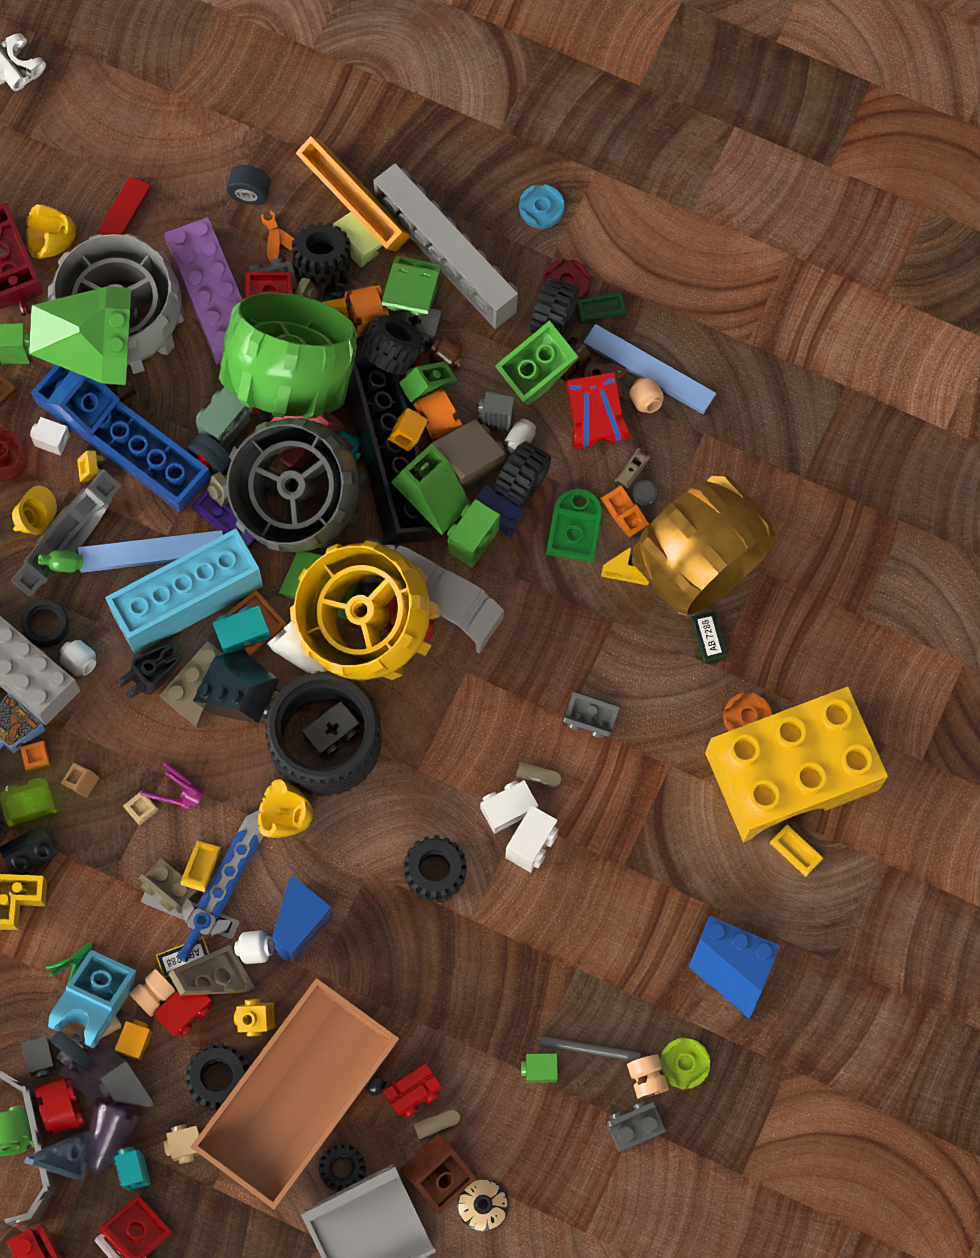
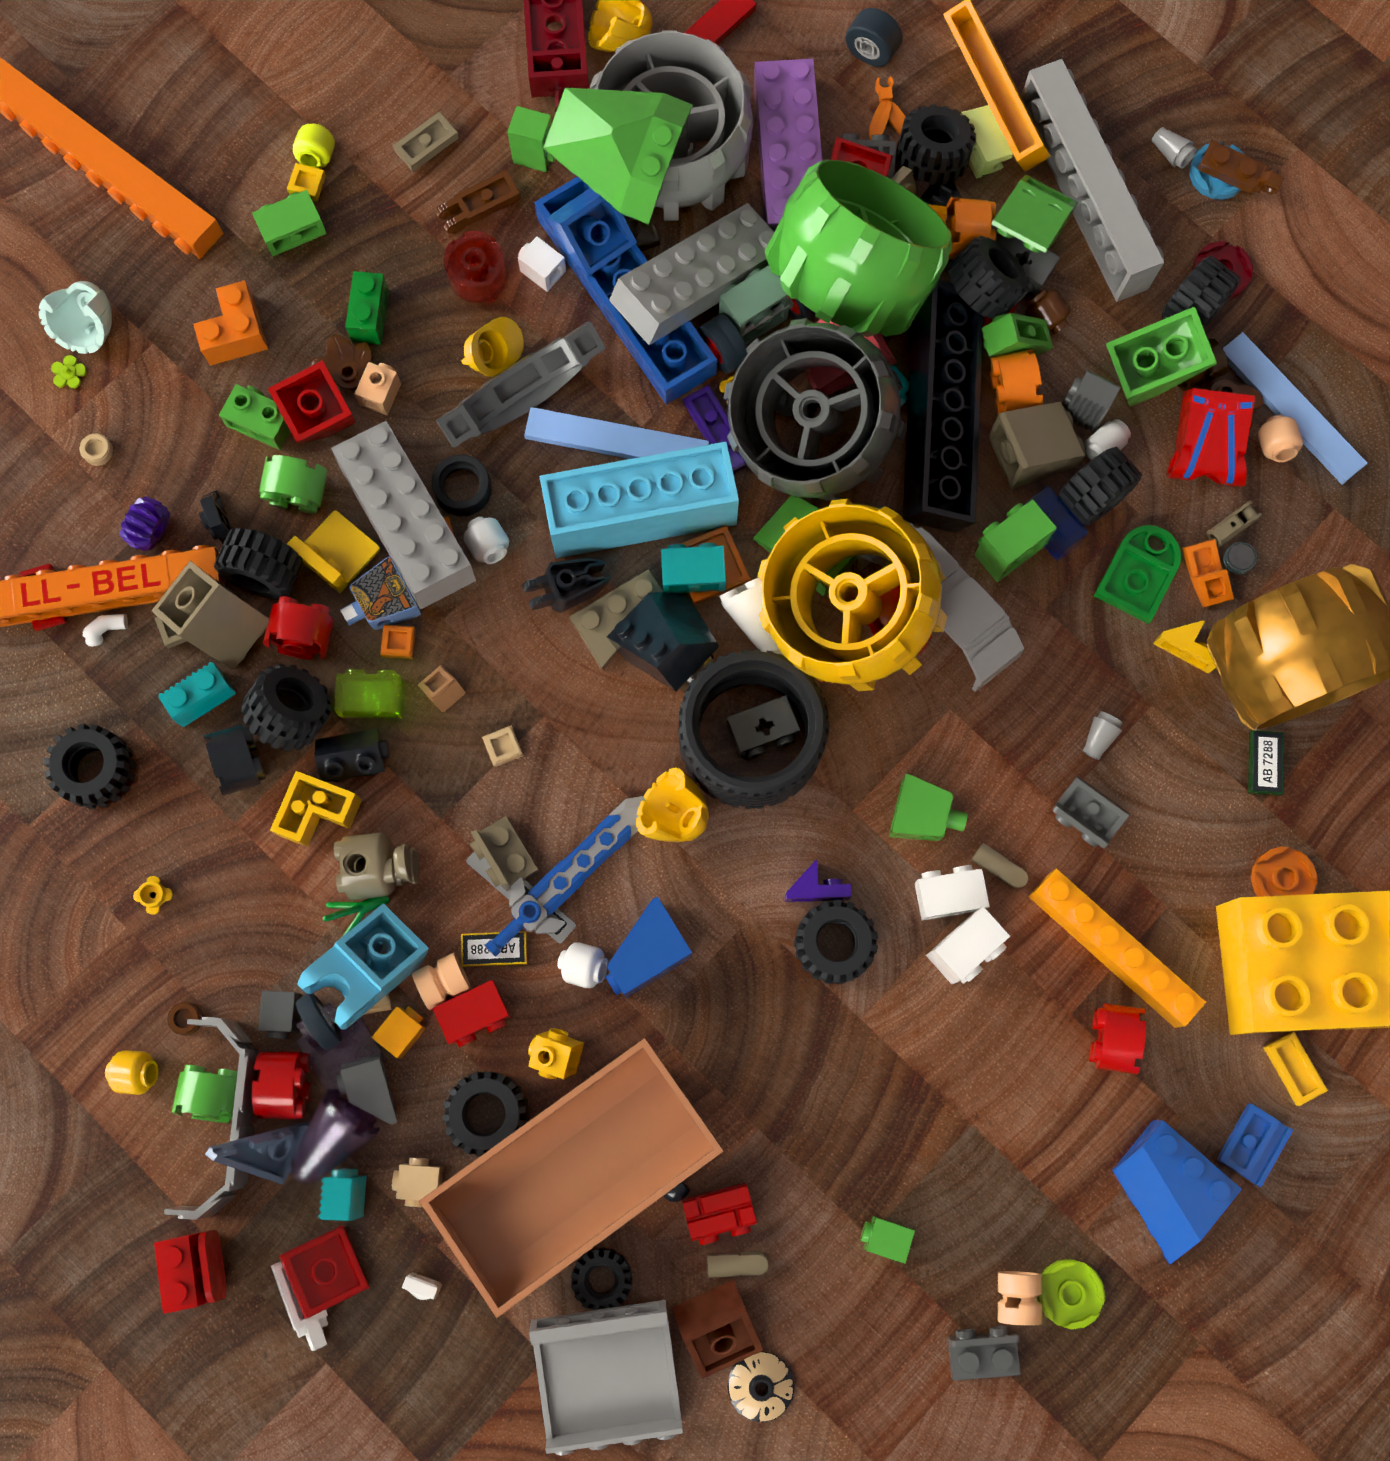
camera: 20 degrees right, 5 degrees up
bright green plant [38,550,83,573] -> none
yellow tile [77,451,106,482] -> none
magenta plant [140,762,205,810] -> none
dark tan wing [168,945,255,996] -> none
yellow tile [181,840,221,892] -> none
dark tan plate [207,472,229,507] -> none
light orange brick [388,408,428,452] -> none
bright green slope [391,443,471,535] -> none
dark grey bar [539,1035,641,1061] -> none
dark green tile [576,291,627,324] -> none
none -> dark tan piece [334,832,419,900]
none -> white tile [402,1272,442,1300]
none -> light grey brick [609,203,774,345]
none -> dark purple slope [785,860,851,902]
none -> bright green torso [889,774,968,841]
none -> light orange brick [1028,868,1206,1028]
none -> light grey cone [1082,711,1123,760]
none -> red brick [1089,1003,1146,1075]
none -> light grey cone [1152,127,1197,169]
none -> reddish brown hinge [1197,140,1284,196]
none -> blue plate [1216,1103,1293,1187]

